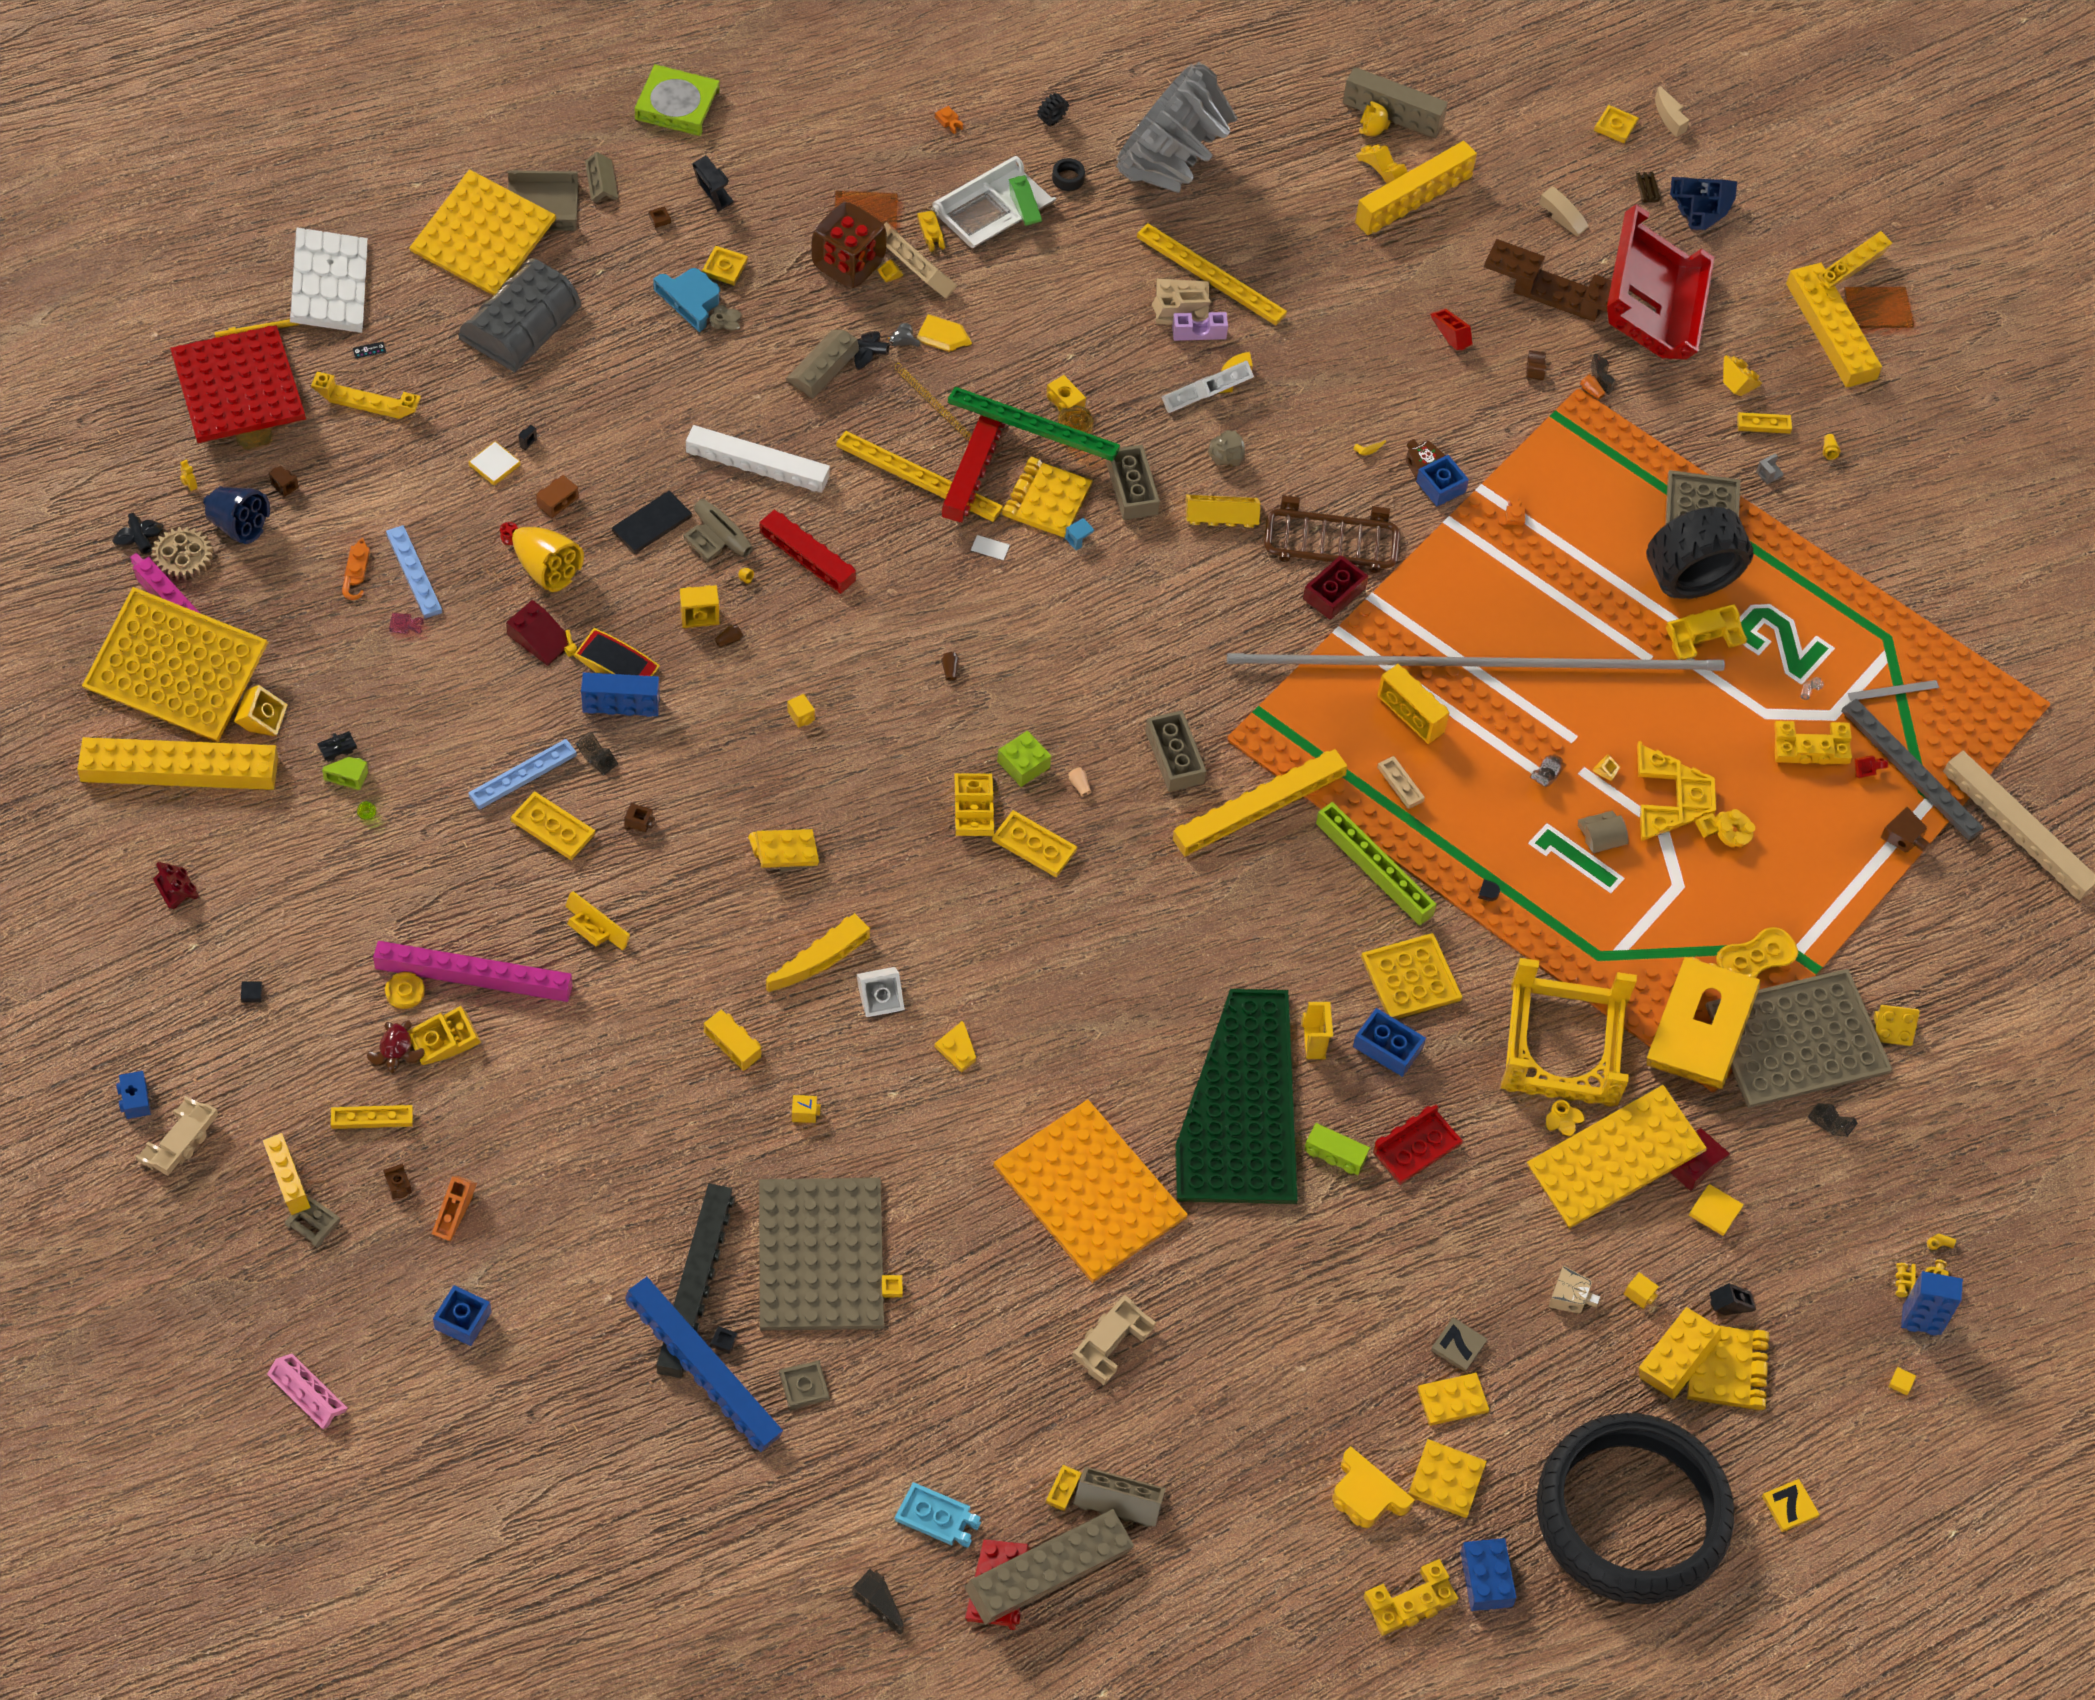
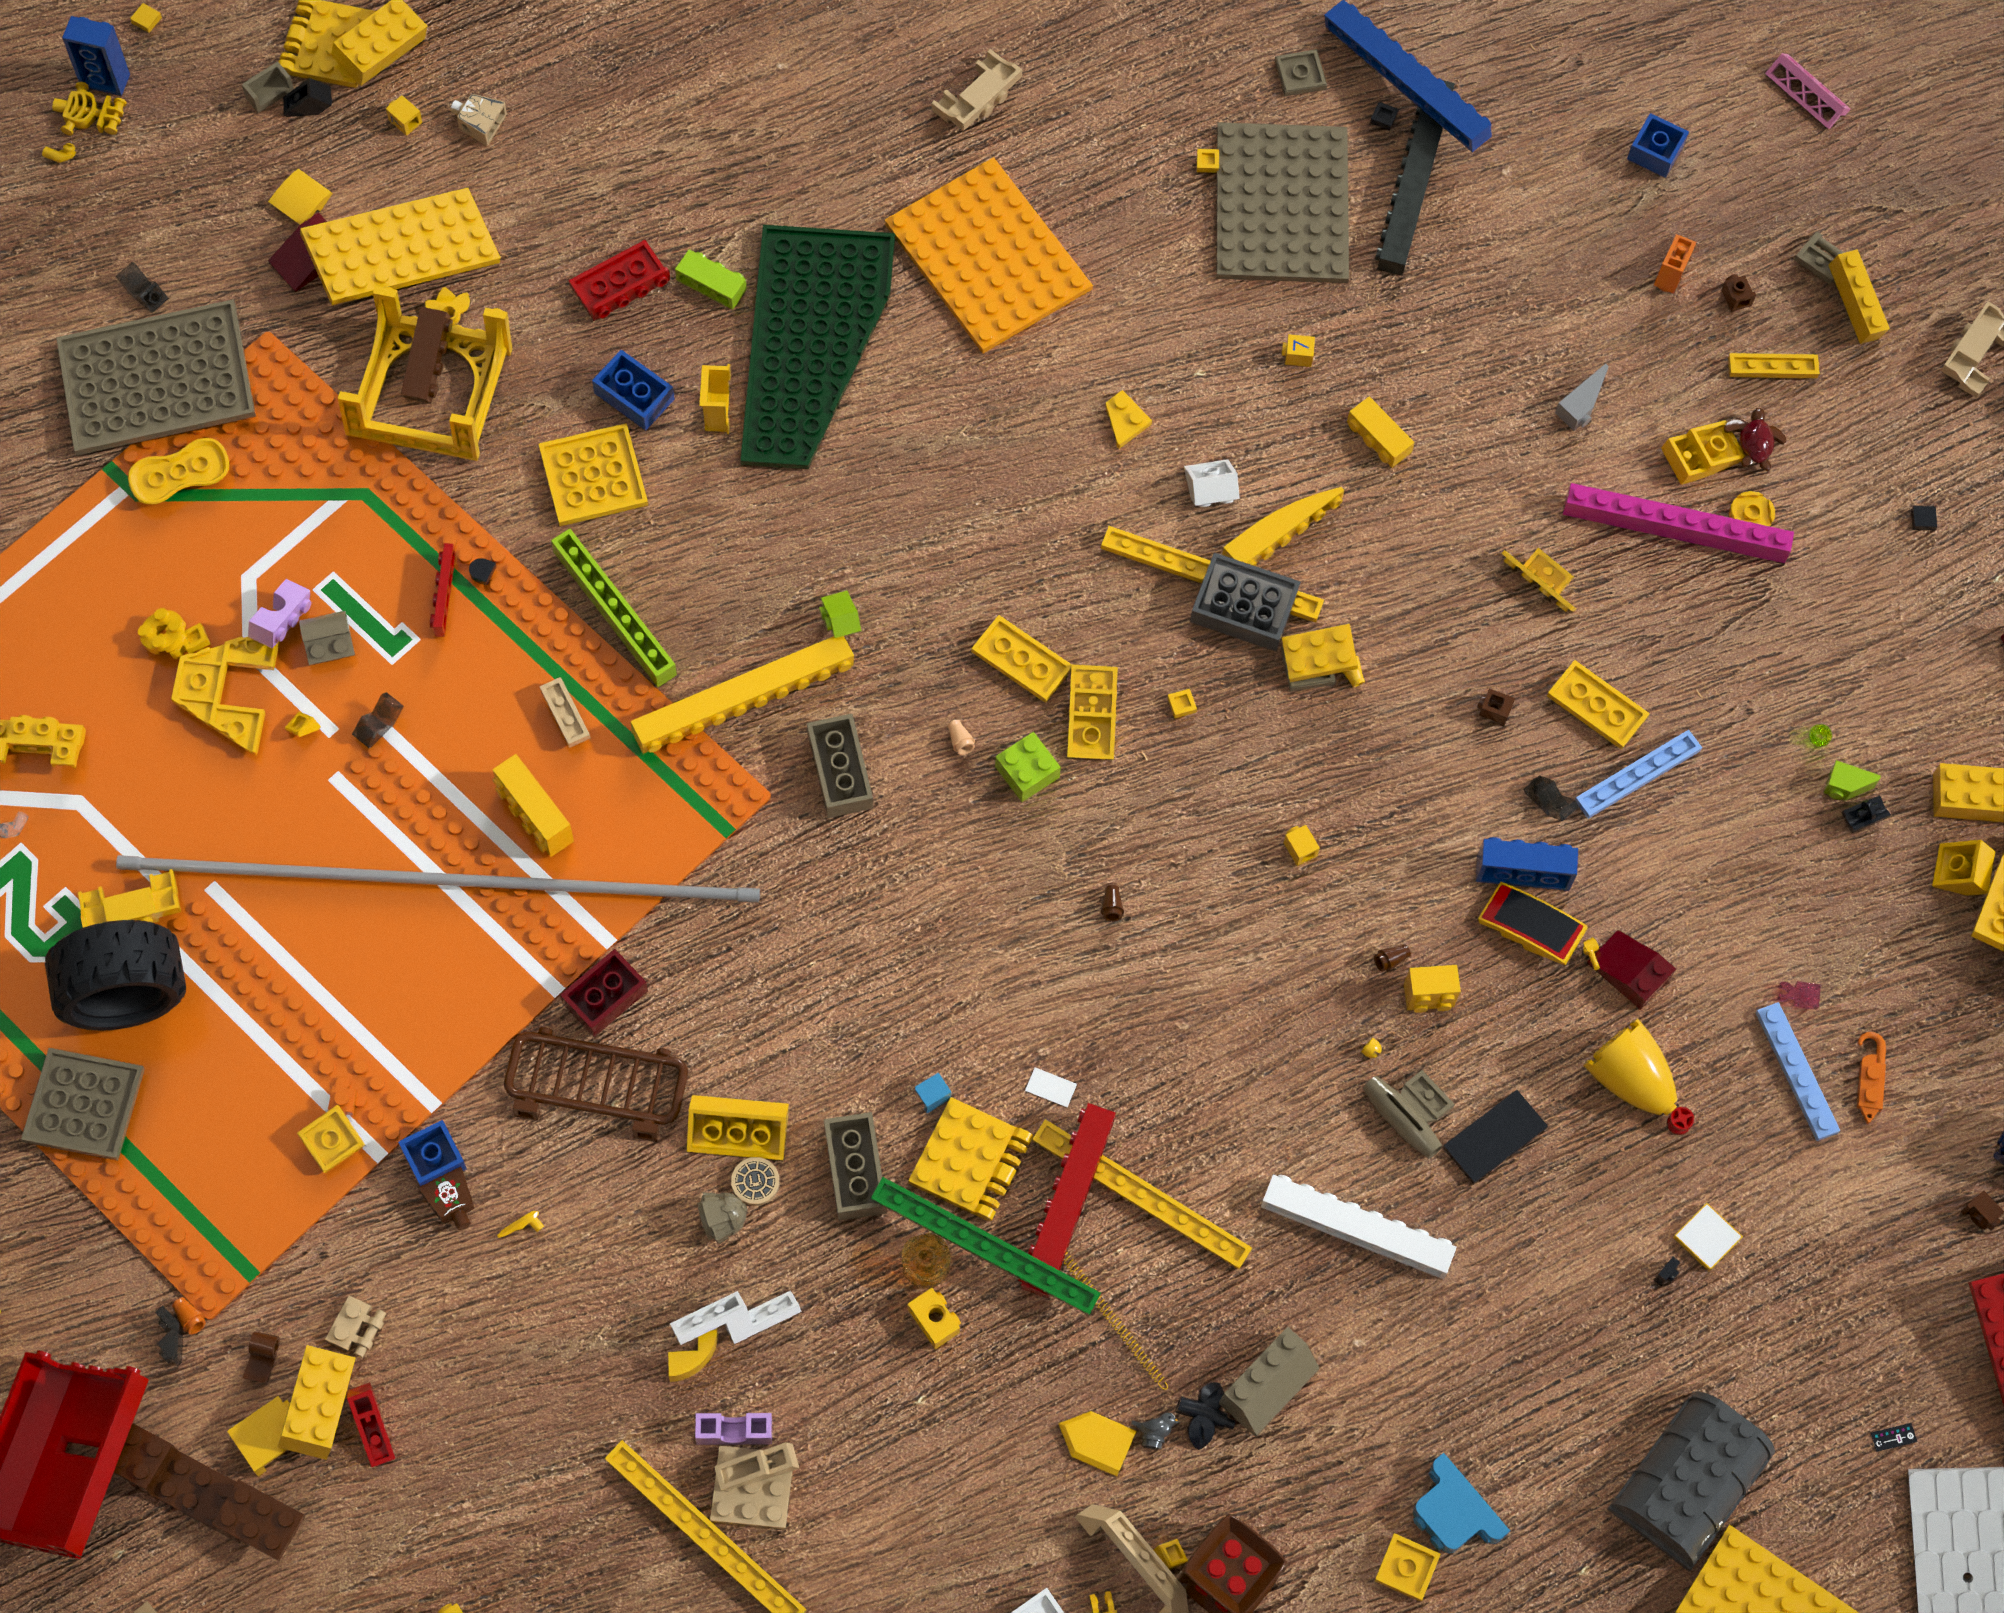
camera: 175 degrees left, 10 degrees up
yellow slope [311,372,421,419] -> none
dark orange brick [536,475,579,518] -> none
dark tan plate [710,305,742,330] -> none
red brick [759,509,856,594] -> none
yellow plate [1417,1373,1489,1426] -> none
dark tan tile [1431,1317,1488,1373] -> none
yellow panel [1647,957,1760,1089] -> none
yellow bracket [1873,1005,1920,1046] -> none
none -> yellow panel [227,1396,290,1476]
none -> dark tan panel [242,61,294,113]
none -> lavender arch [248,579,311,648]
none -> yellow brick [278,1345,355,1460]
none -> yellow tile [297,1105,366,1173]
none -> tan plate [325,1296,386,1358]
none -> reddish brown brick [401,306,453,403]
none -> red plate [430,543,456,637]
none -> tile [731,1157,780,1206]
none -> lime brick [819,591,861,638]
none -> yellow plate [1101,526,1324,623]
none -> yellow tile [1167,689,1197,719]
none -> dark grey slope [1190,552,1301,652]
none -> light grey slope [1555,364,1609,431]

